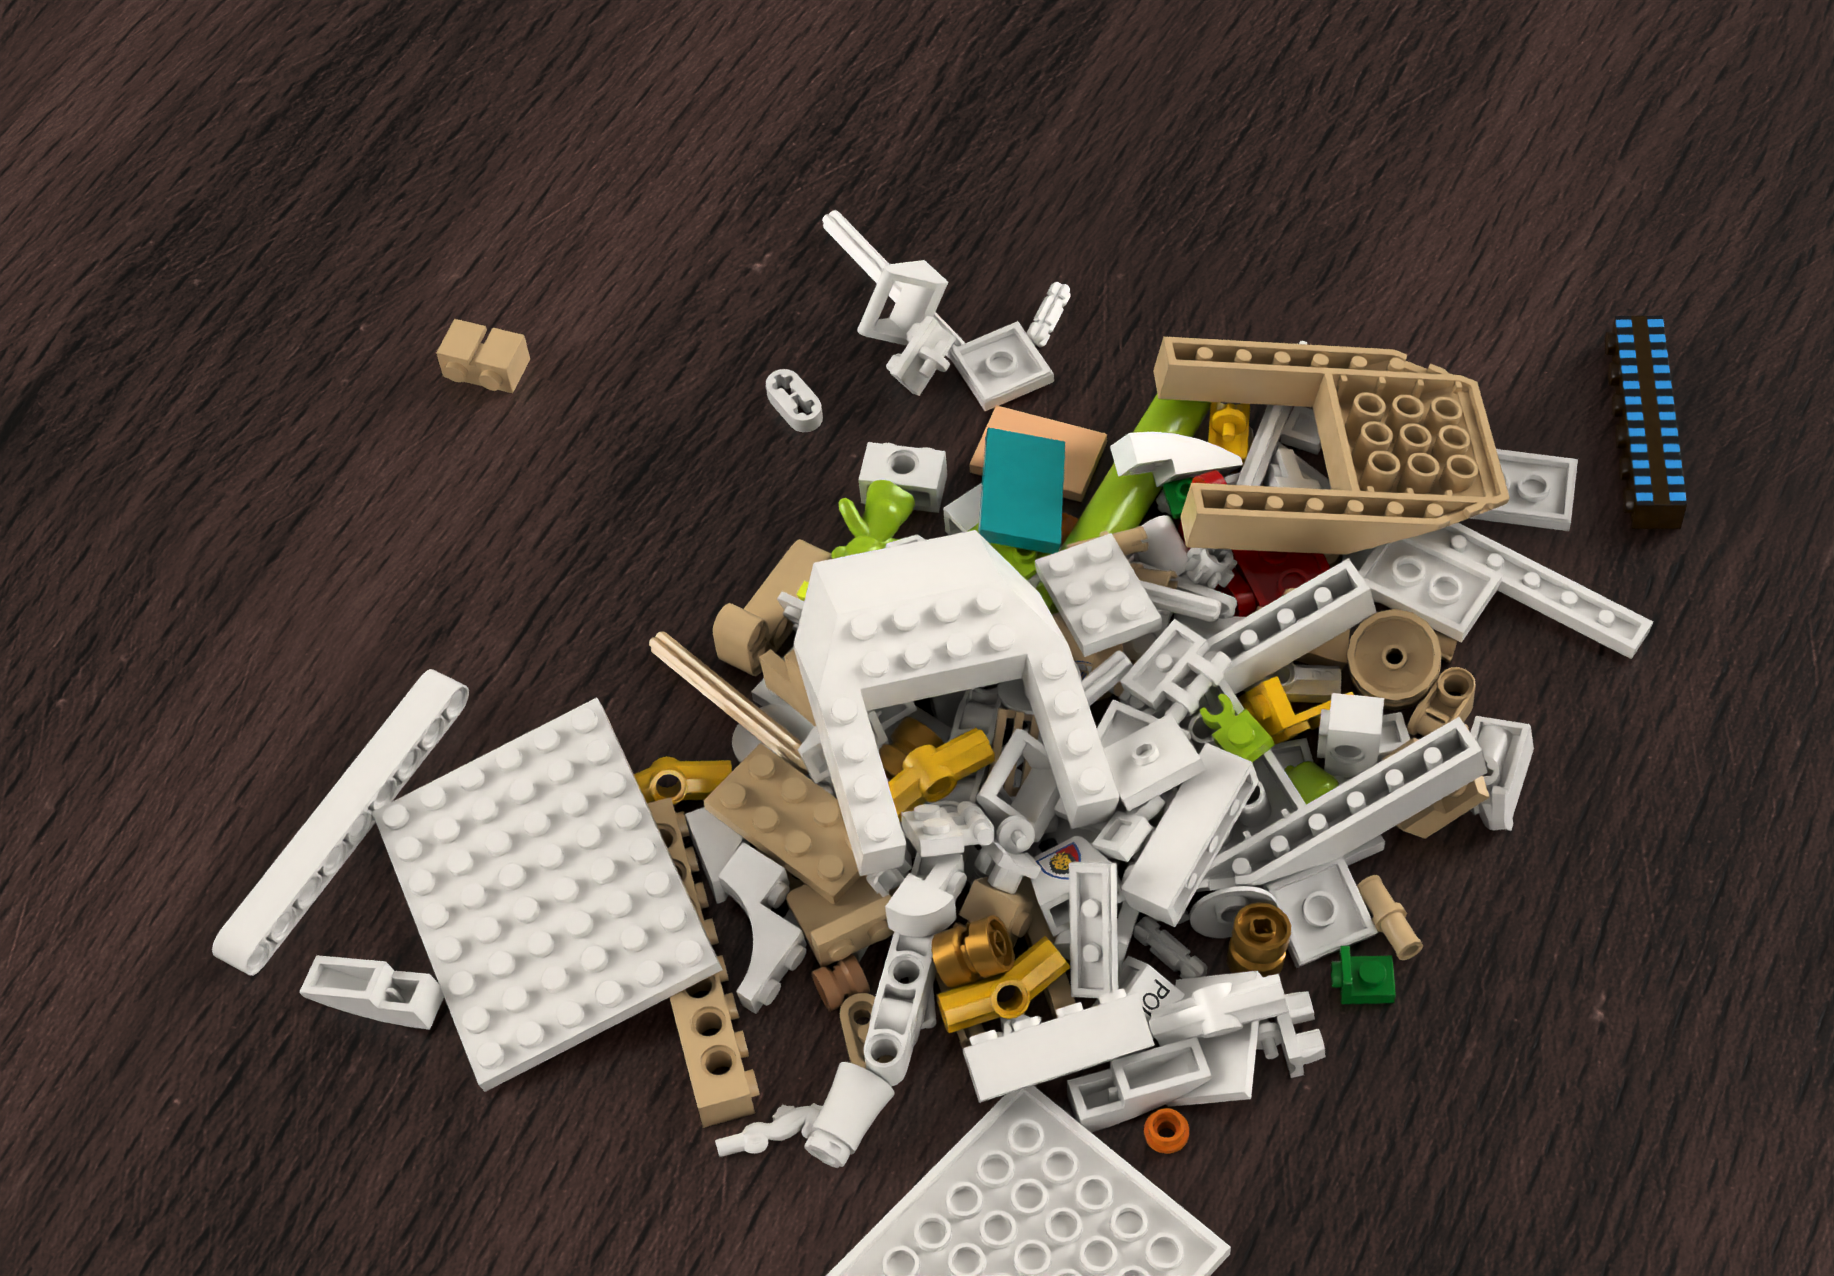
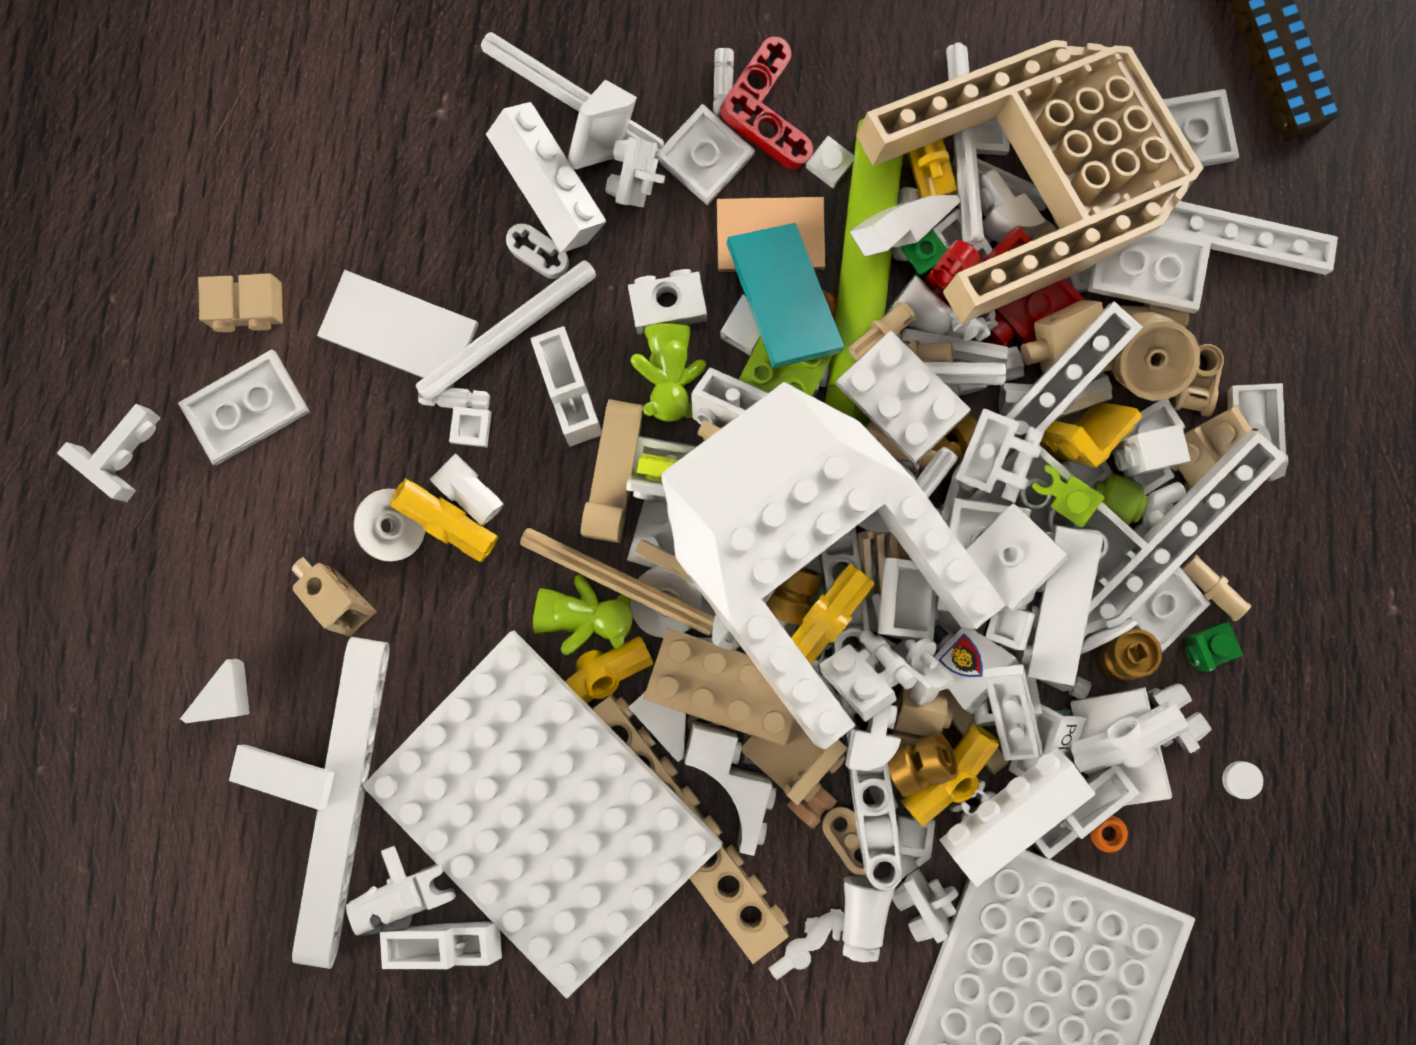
camera: 25 degrees left, 30 degrees up
none -> white bracket [57,404,160,502]
none -> white tile [178,349,310,466]
none -> white slope [180,659,250,723]
none -> white tile [229,745,335,810]
none -> tan torso [292,556,377,637]
none -> white tile [317,270,479,388]
none -> white piece [346,846,456,935]
none -> white dish [354,489,425,561]
none -> yellow piece [389,478,499,562]
none -> white axle [416,260,596,401]
none -> white axle [418,387,490,410]
none -> white piece [430,453,504,526]
none -> white plate [449,406,492,448]
none -> white brick [486,102,606,253]
none -> white slope [530,326,602,447]
none -> lime piece [533,575,633,655]
none -> red beam [720,36,813,169]
none -> white plate [805,136,854,188]
none -> white tile [890,815,935,882]
none -> white hips [892,867,958,943]
none -> white tile [1222,761,1263,799]

